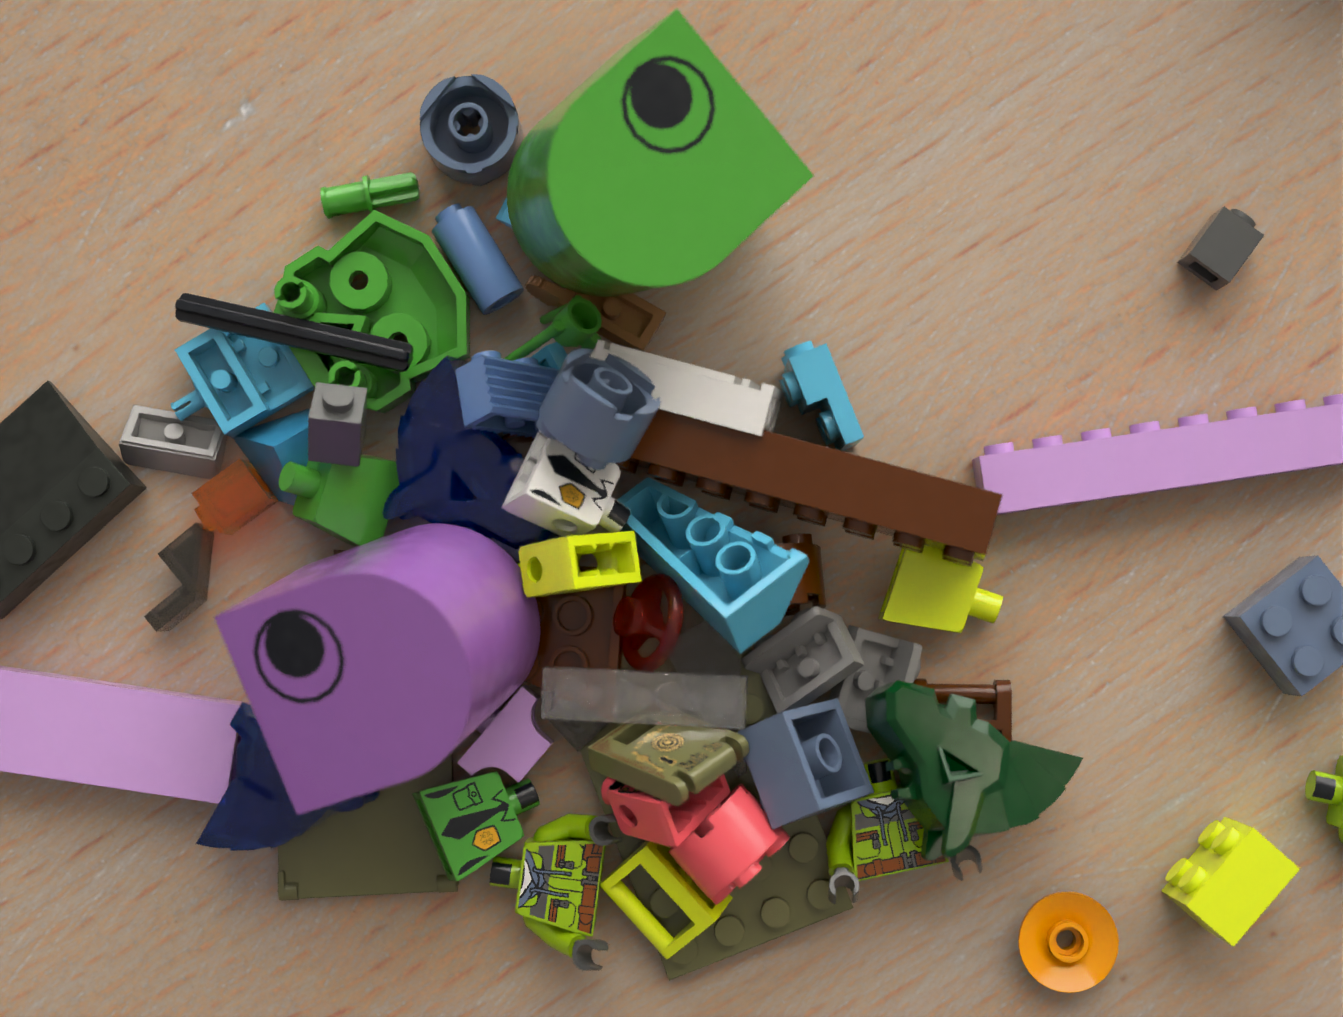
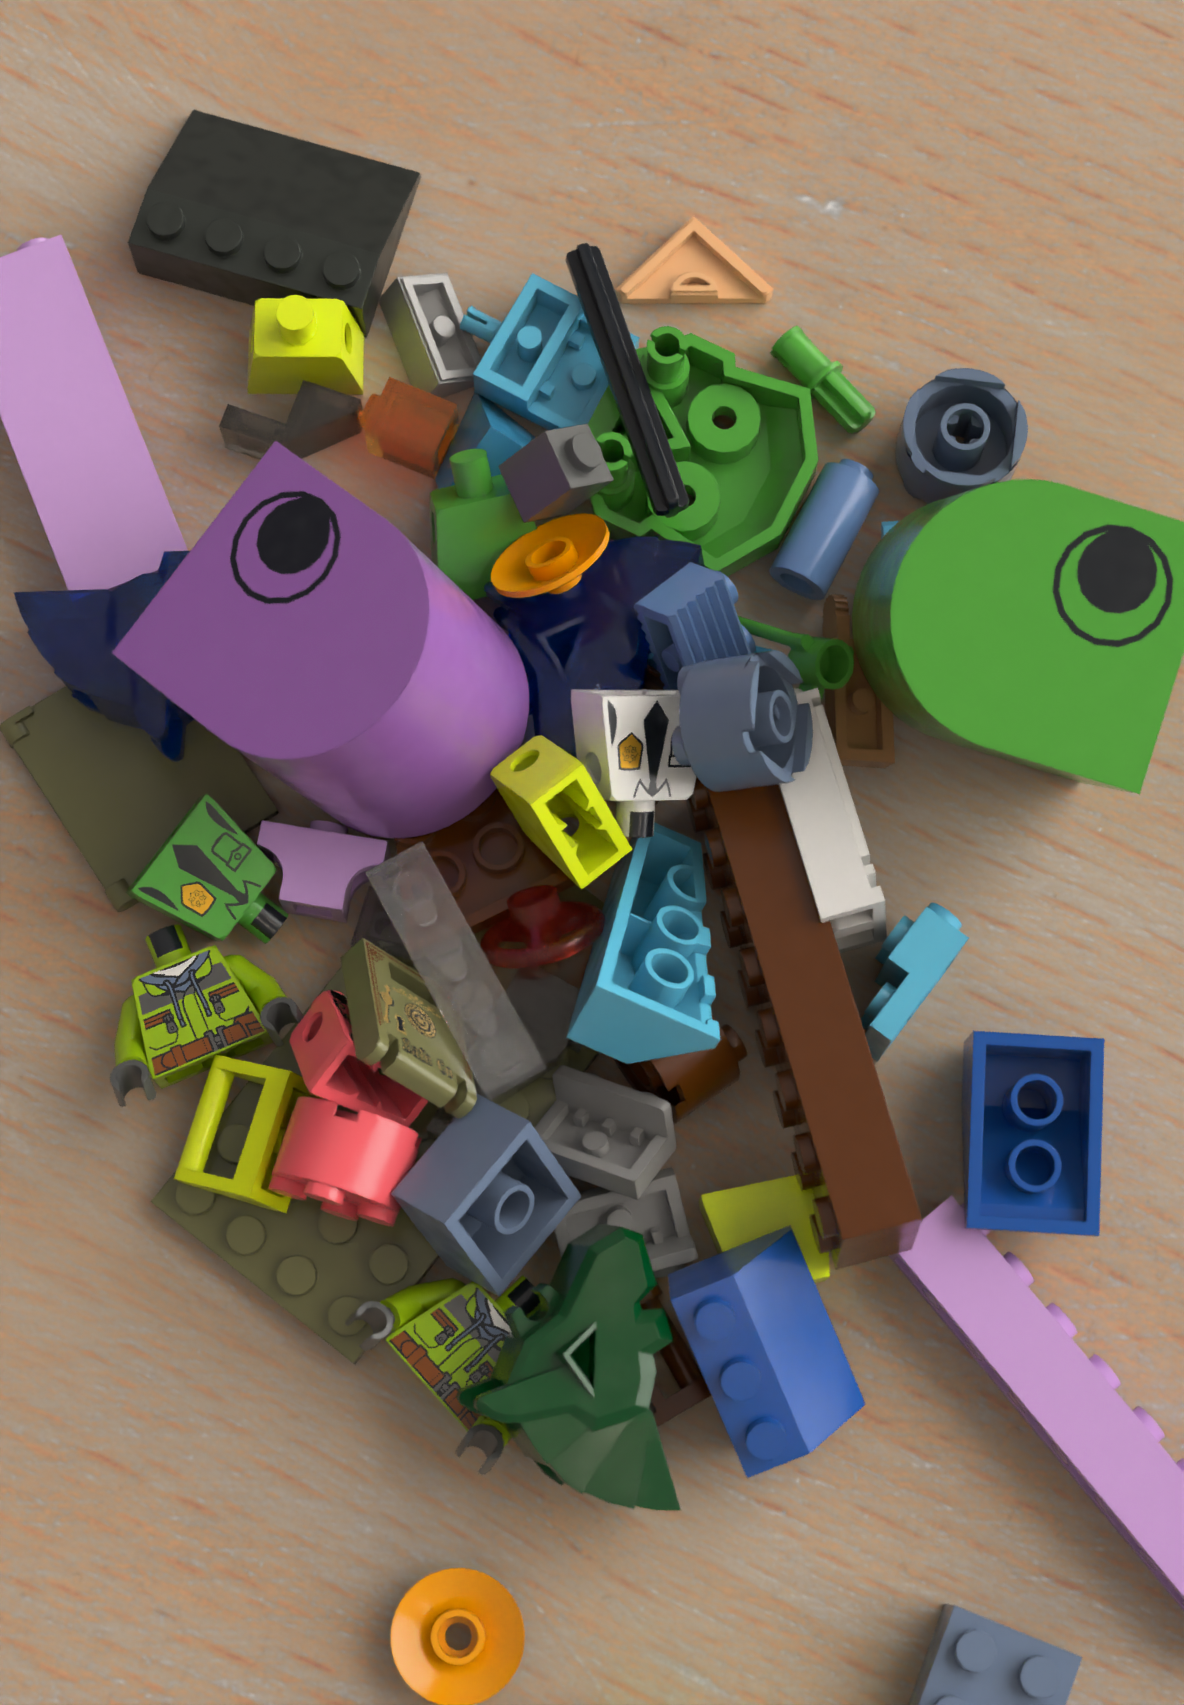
camera: 50 degrees right, 10 degrees down
none -> neon yellow torso [247,295,365,395]
none -> light orange dish [491,513,610,598]
none -> light nougat tile [615,216,773,304]
none -> blue slope [668,1225,866,1478]
none -> blue slope [961,1031,1104,1237]

